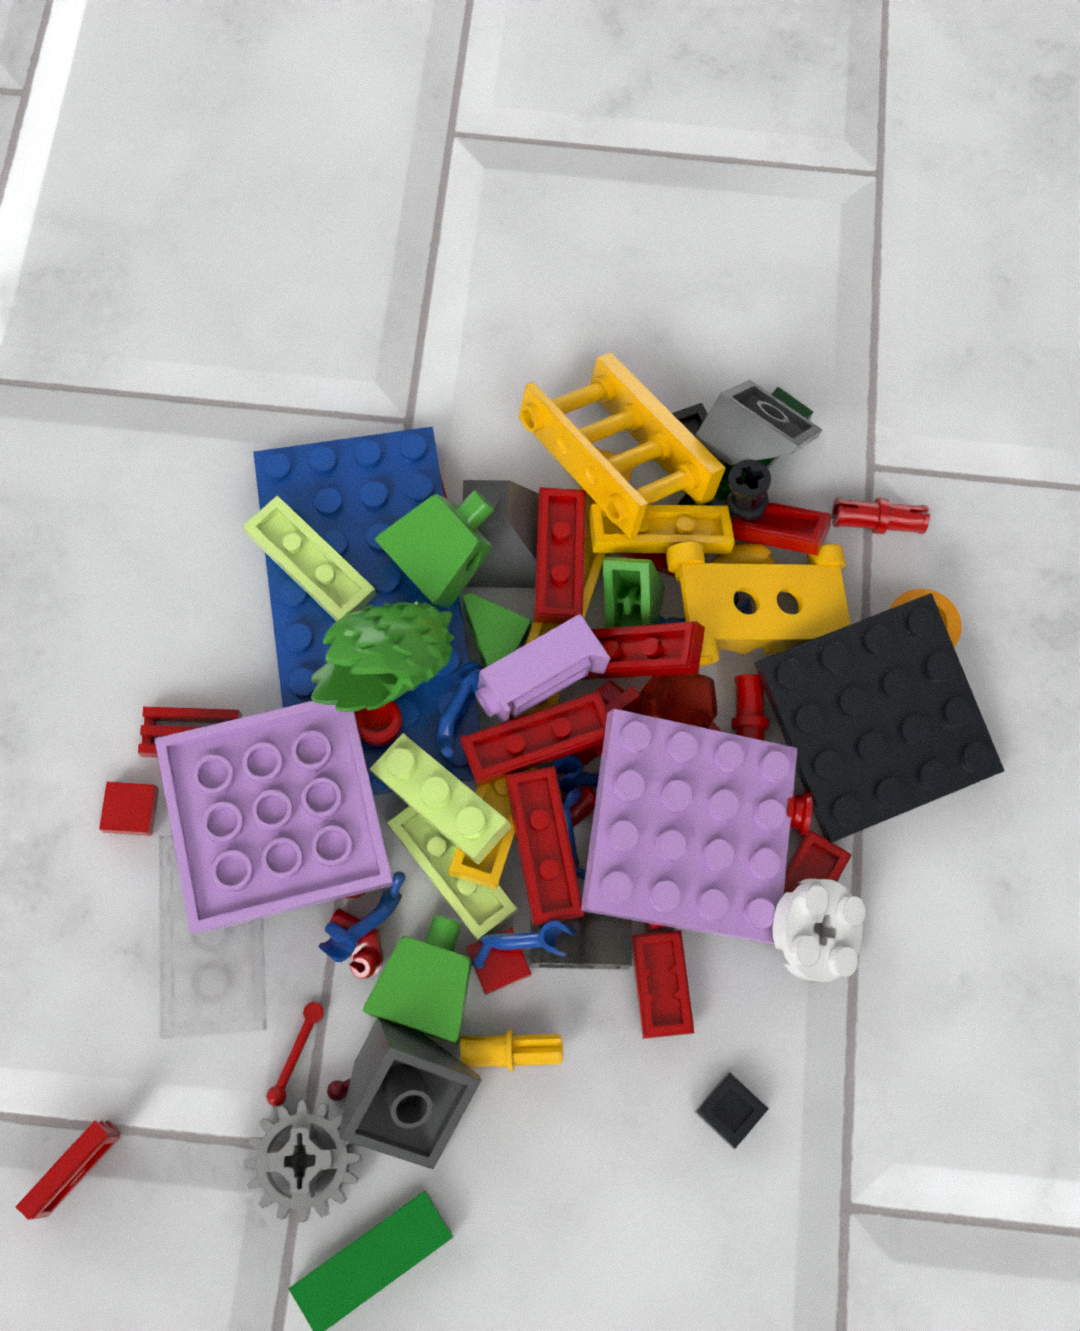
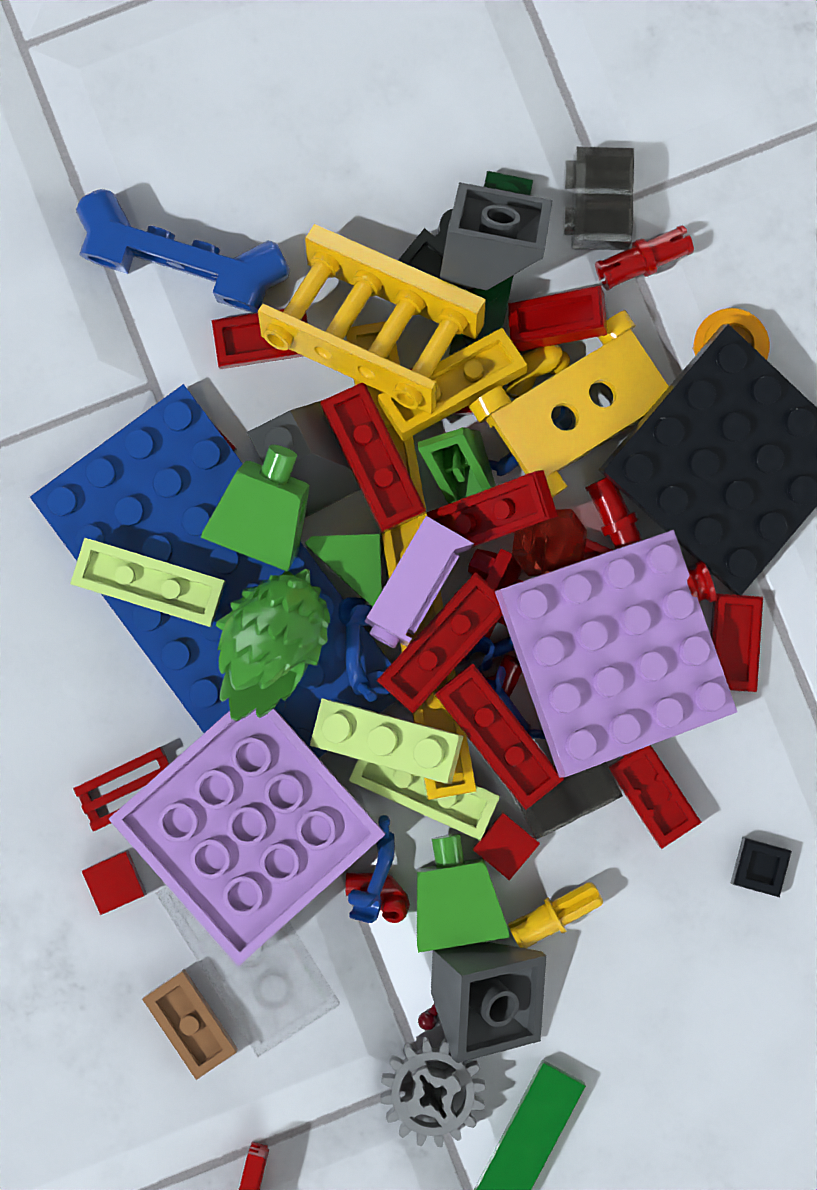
camera: 25 degrees left, 15 degrees up
red hinge [266,1002,324,1107] -> none
red tile [354,701,403,746] -> none
blue piece [472,921,576,970] -> none
black bush [727,460,771,521] -> none
white plate [773,879,866,982] -> none
none -> blue plate [76,189,290,313]
none -> medium nougat plate [142,969,238,1080]
none -> red tile [211,309,308,369]
none -> clear smoke brick [563,146,634,250]

